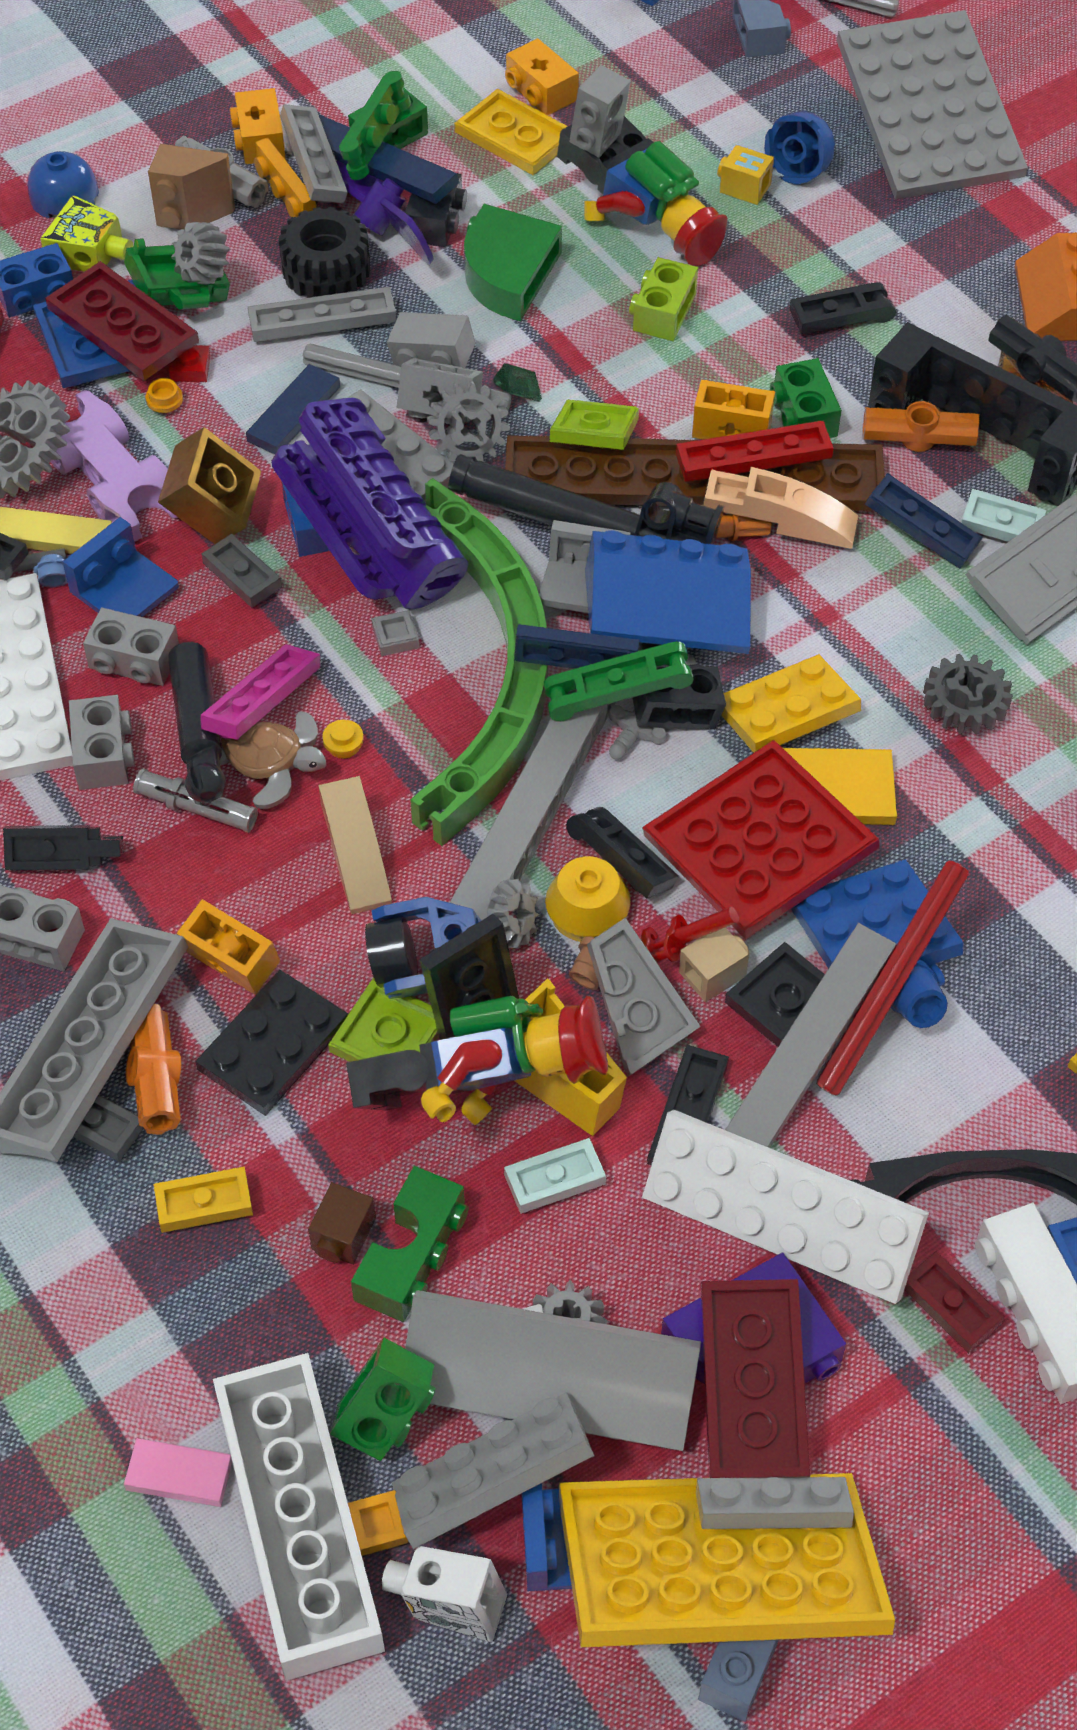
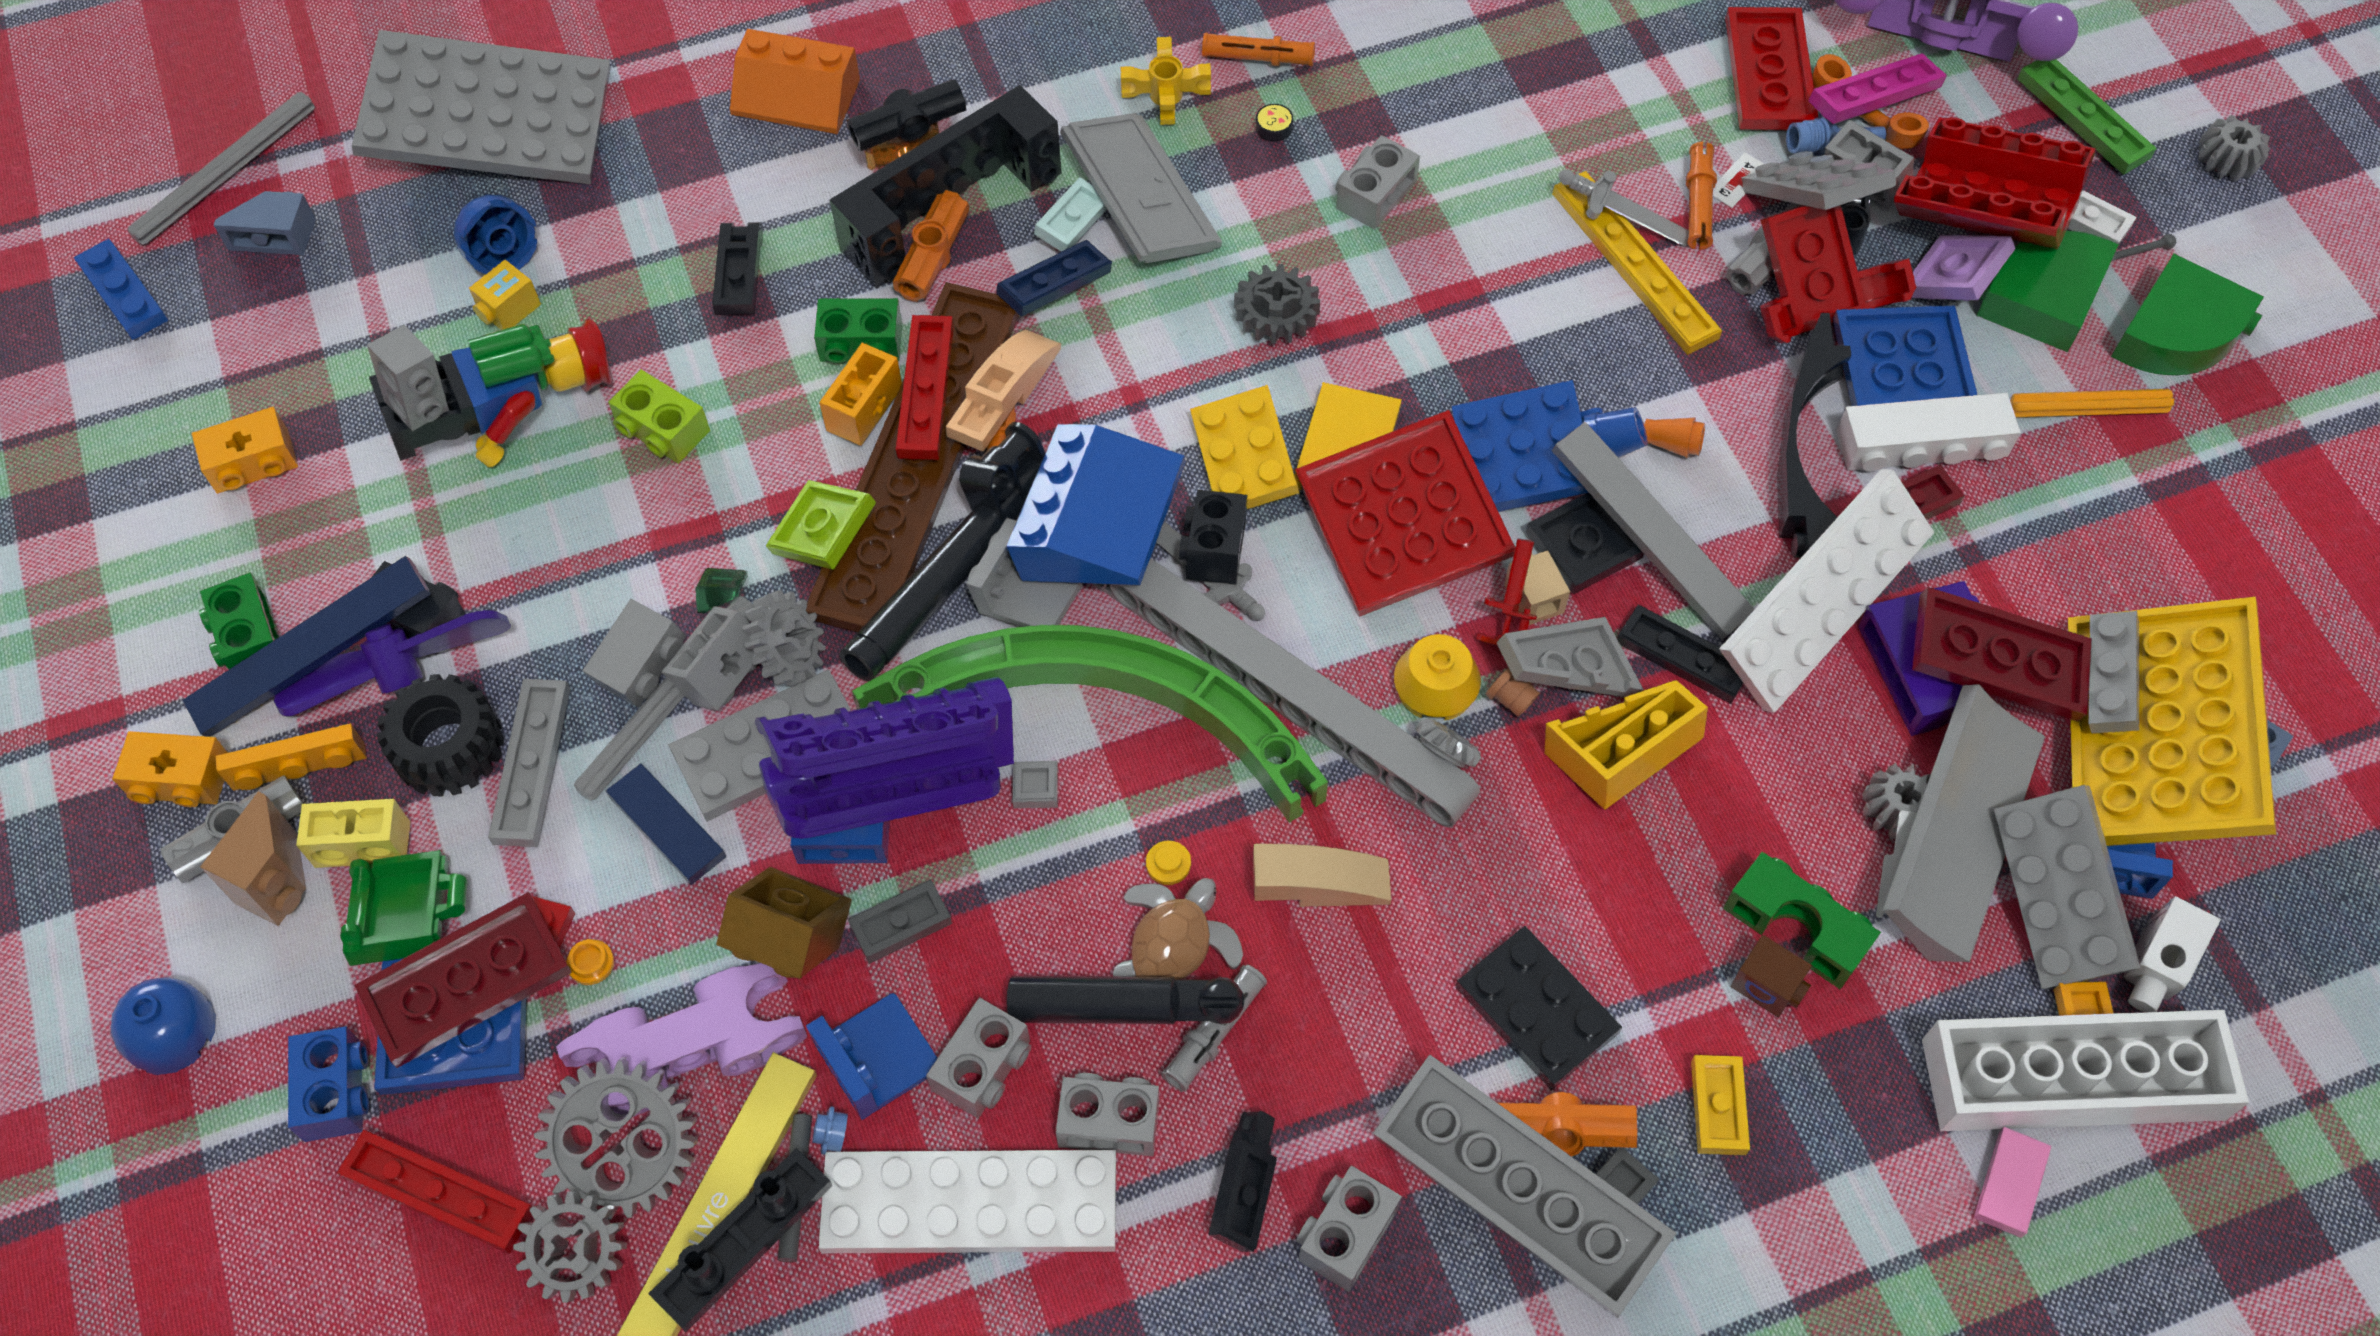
camera: 75 degrees left, 5 degrees up
neon yellow torso [40,196,133,272] -> none
light grey gear [171,222,230,285] -> none
light orange brick [176,899,281,995] -> none
dark pink plate [201,644,320,740] -> none
light grey plate [280,104,347,203] -> none
lime tile [328,978,439,1062] -> none
green brick [330,1337,436,1461] -> none
green plate [339,71,411,180] -> none
piece [346,996,608,1125] -> none
piece [365,897,482,999] -> none
black plate [419,914,519,1040] -> none
yellow tile [454,88,568,175] -> none
green brick [464,203,562,322] -> none
light aqua plate [504,1138,606,1214] -> none
dark blue tile [515,624,640,669] -> none
green plate [544,641,693,721] -> none
black plate [566,806,679,899] -> none
red axle [816,860,969,1096] -> none
none -> light yellow brick [296,799,410,868]
none -> orange cone [1644,417,1705,458]

